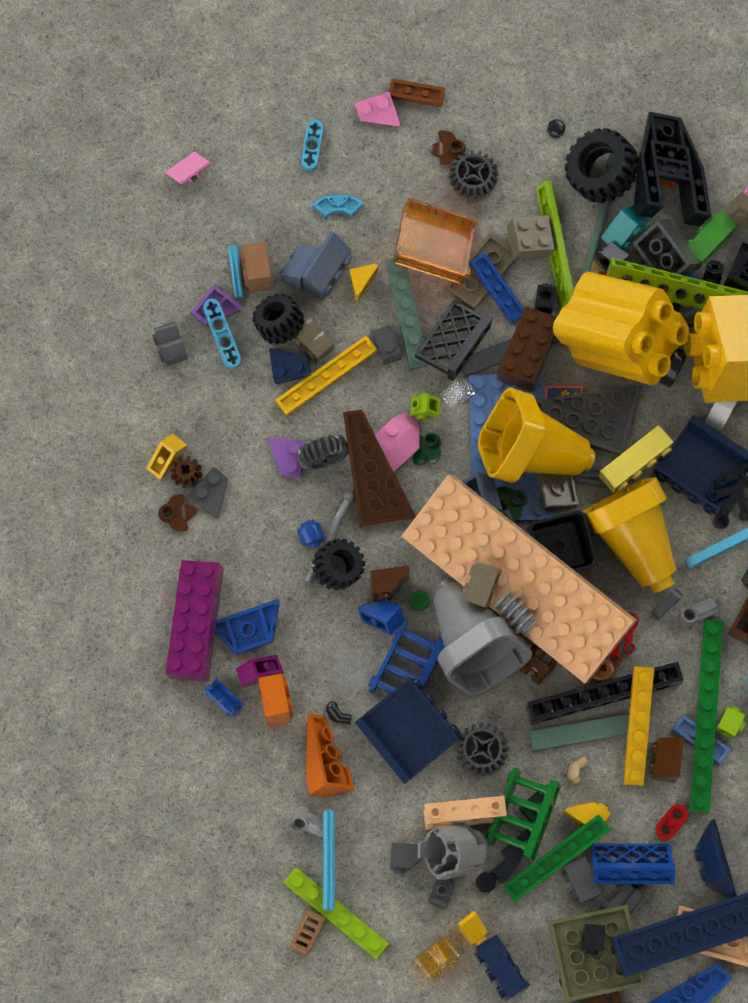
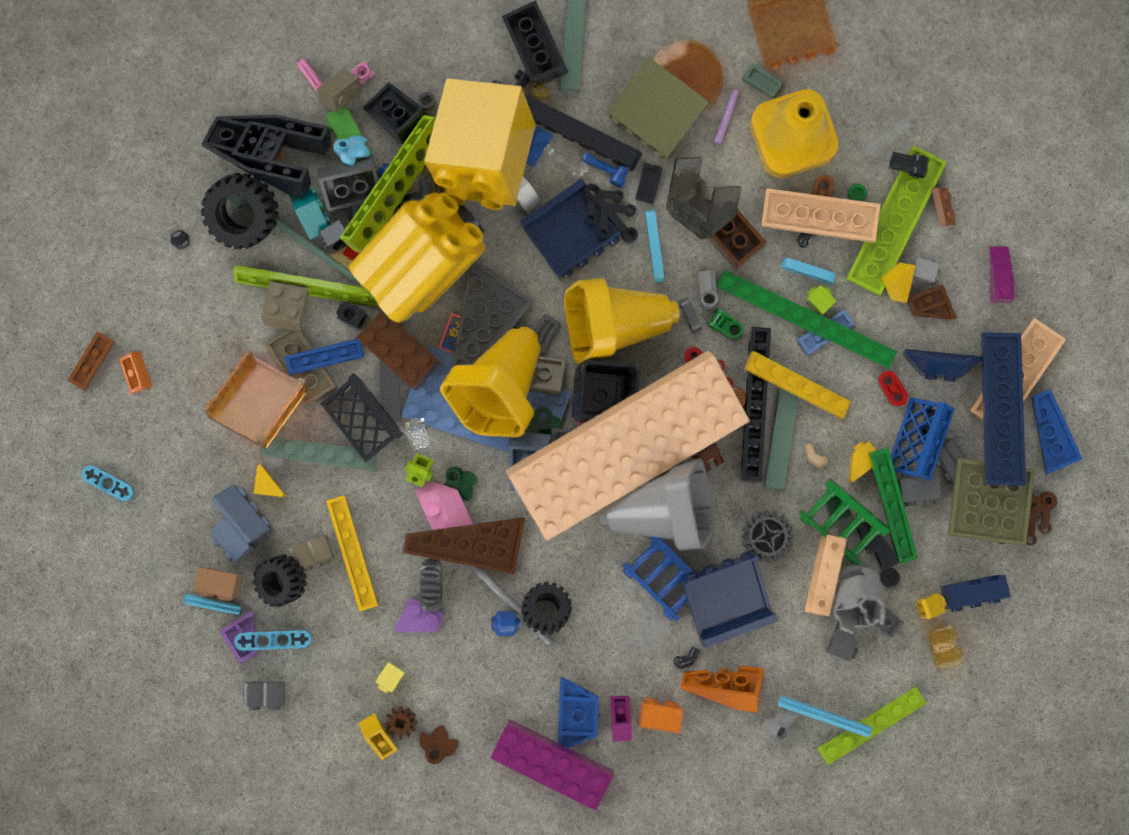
camera: 70 degrees left, 10 degrees up
bright pink piece [165,151,211,185] -> none
dark grey wing [189,467,228,519] -> none
blue hinge [204,678,244,717] -> none
dark blue wing [269,348,312,384] -> none
medium nougat slope [290,909,326,956] -> none
medium azure tile [312,195,364,219] -> none
bright pink wing [355,92,401,127] -> none
blue slope [357,600,405,635] -> none
reddish brown slope [370,565,409,602] -> none
dark grey slope [371,326,401,366] -> none
green tile [410,591,429,611] -> none
reddish brown plate [429,130,466,165] -> none
dark grey gear [449,149,499,200] -> none
dark tan brick [462,562,502,608] -> none
light grey piece [495,591,538,634] -> none
black brick [582,924,605,955] -> none
light yellow brick [599,425,674,493] -> none
reddish brown slope [649,737,684,783] -> none
black wheel [703,260,724,285] -> none
none -> orange slope [119,351,152,394]
none -> medium azure plate [333,136,370,166]
none -> light yellow brick [376,662,406,693]
none -> green piece [706,308,743,341]

